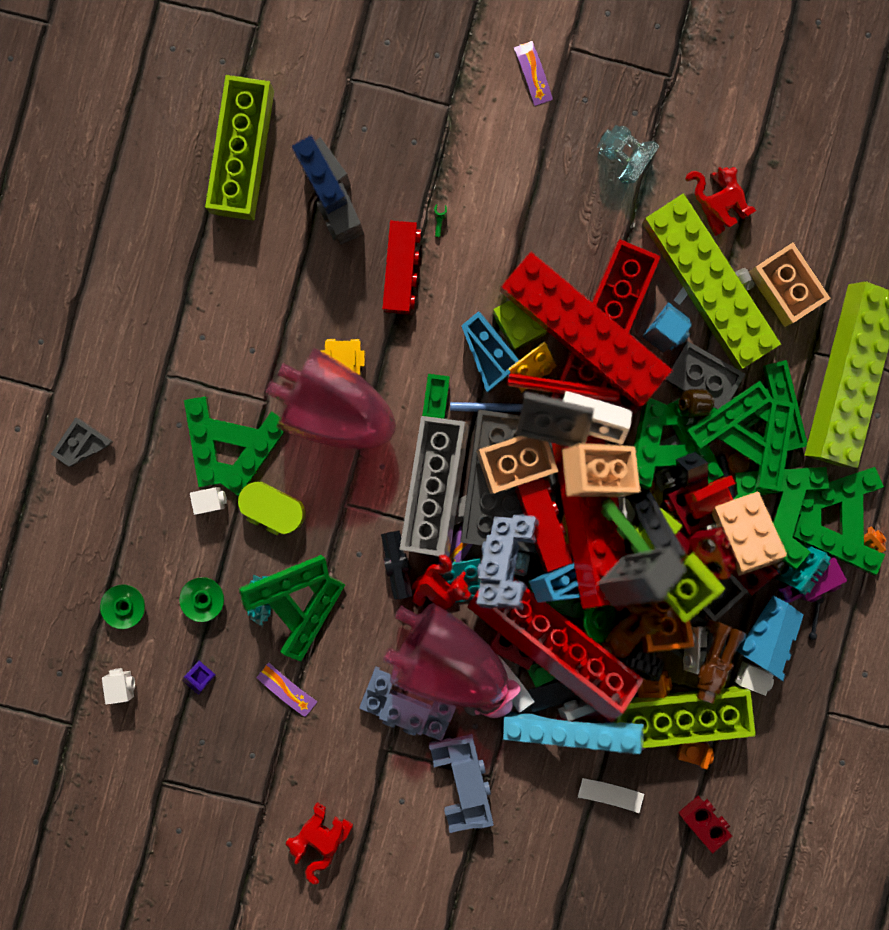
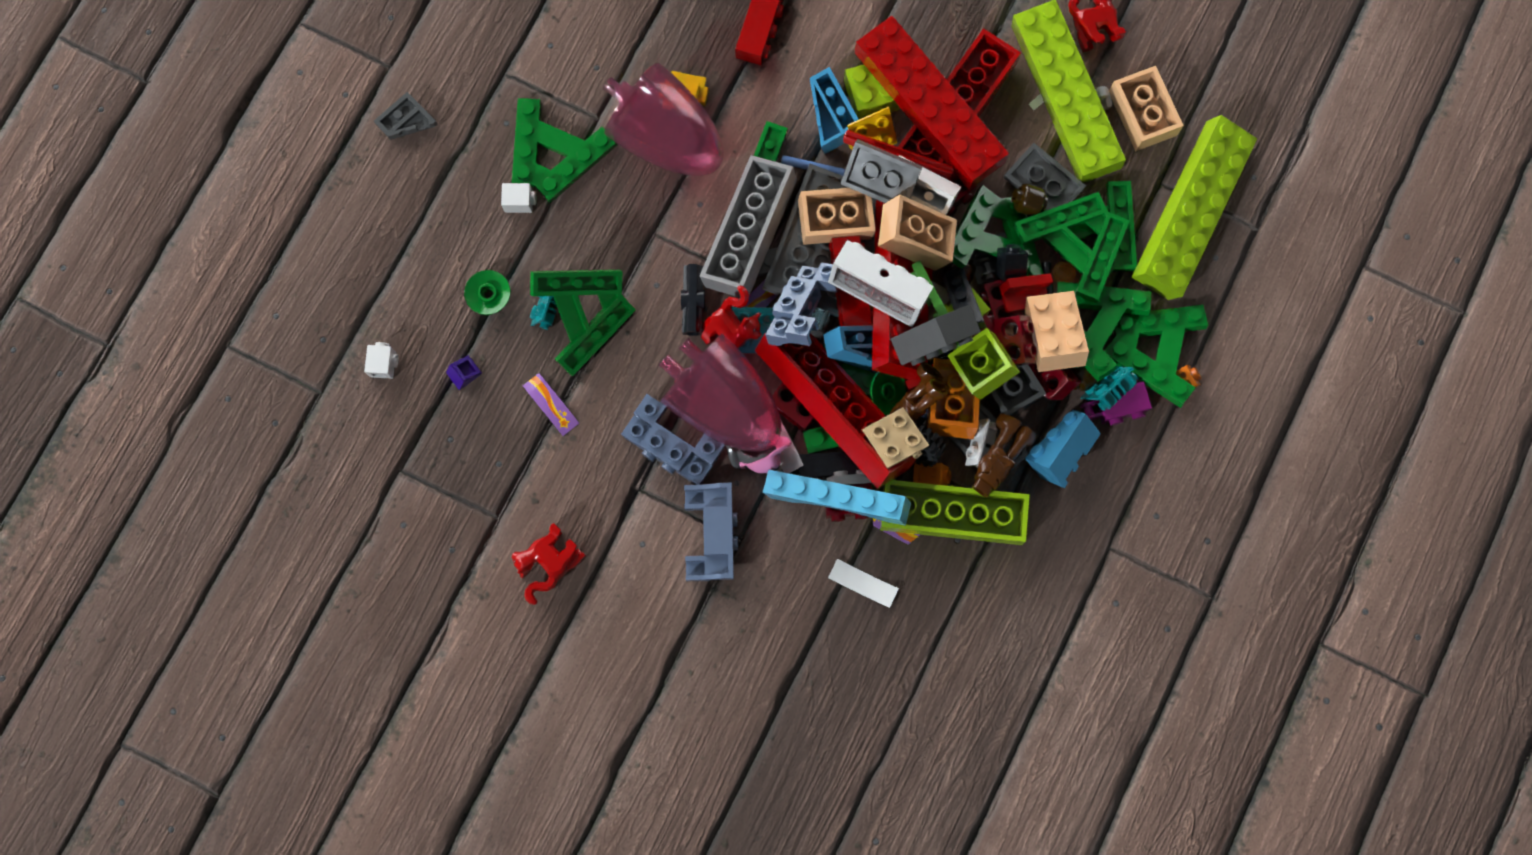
camera: 10 degrees right, 10 degrees down
green dish [100,584,145,629] -> none
lime brick [238,482,305,535] -> none
dark azure wedge [642,302,691,352] -> none
orange bracket [676,742,714,770] -> none
dark red brick [678,795,733,854] -> none
white brick [735,661,774,696] -> none
black hinge [808,595,824,641] -> none
none -> white brick [828,240,934,327]
none -> tan hinge [862,407,929,468]

